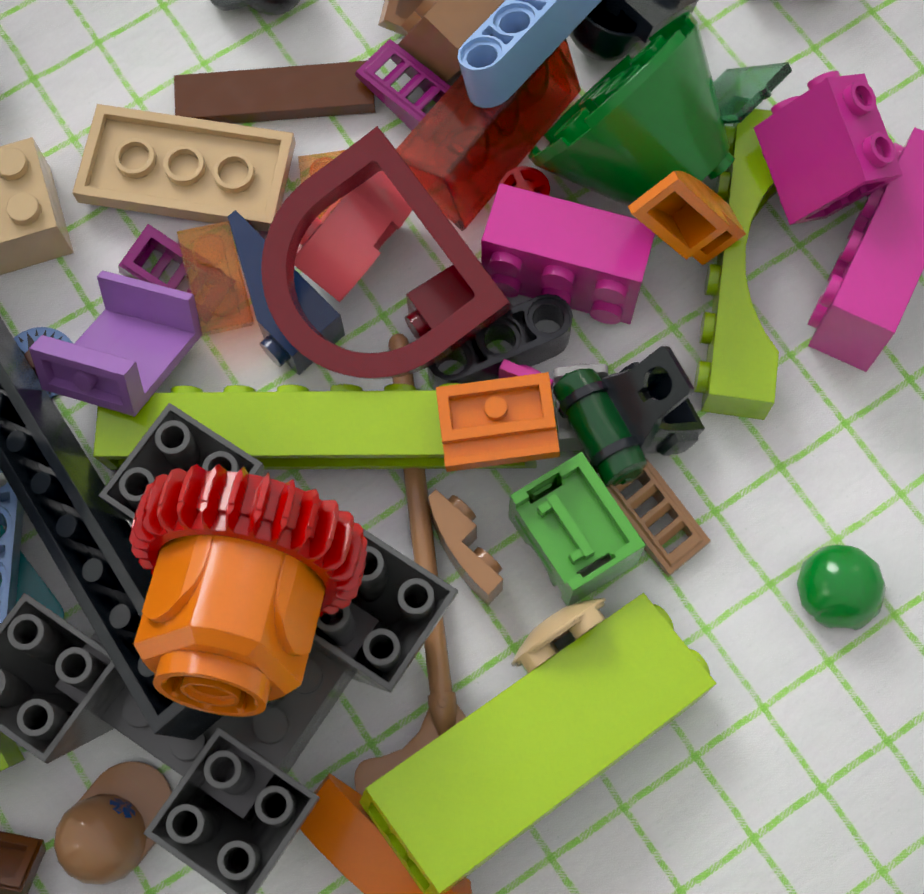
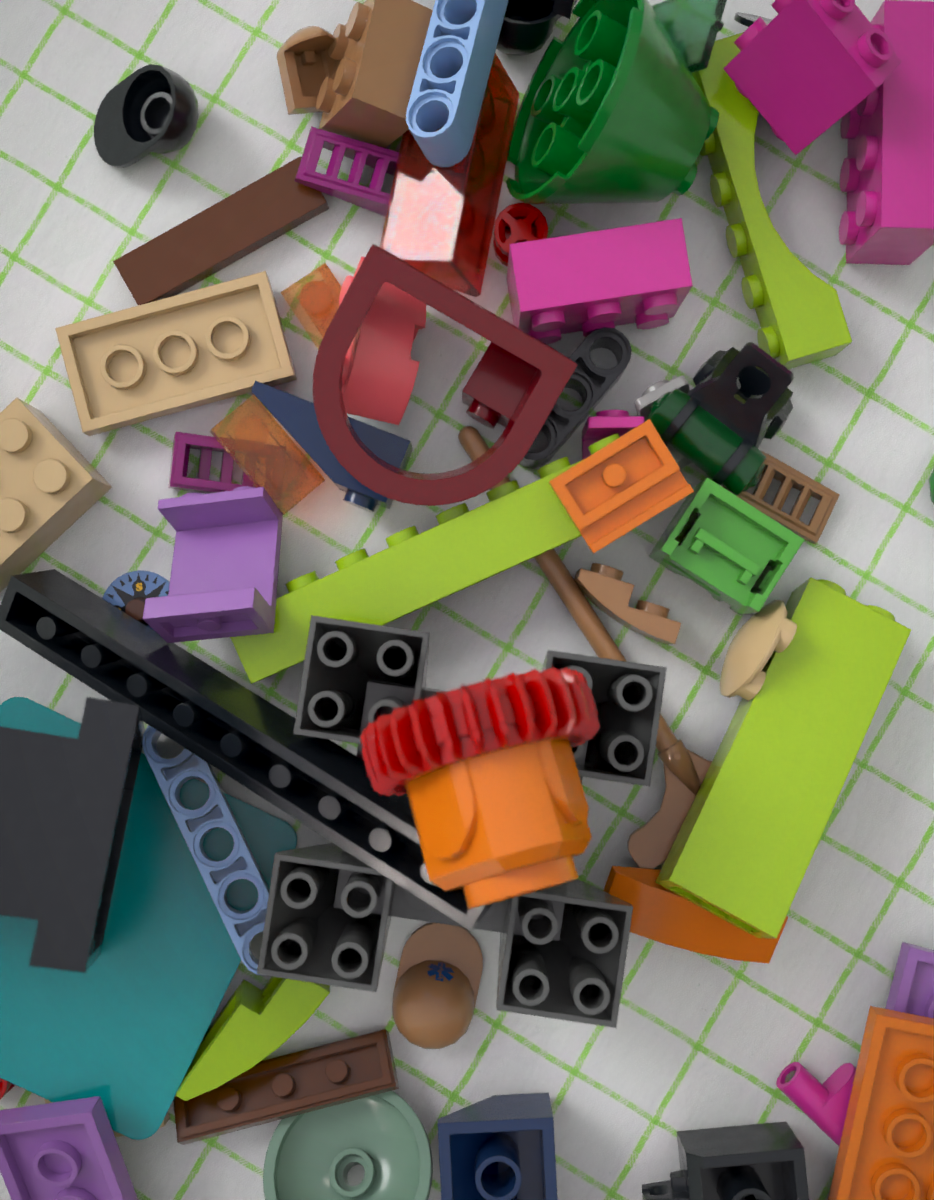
camera: 25 degrees left, 15 degrees up
orange slope [628,171,746,265] -> none

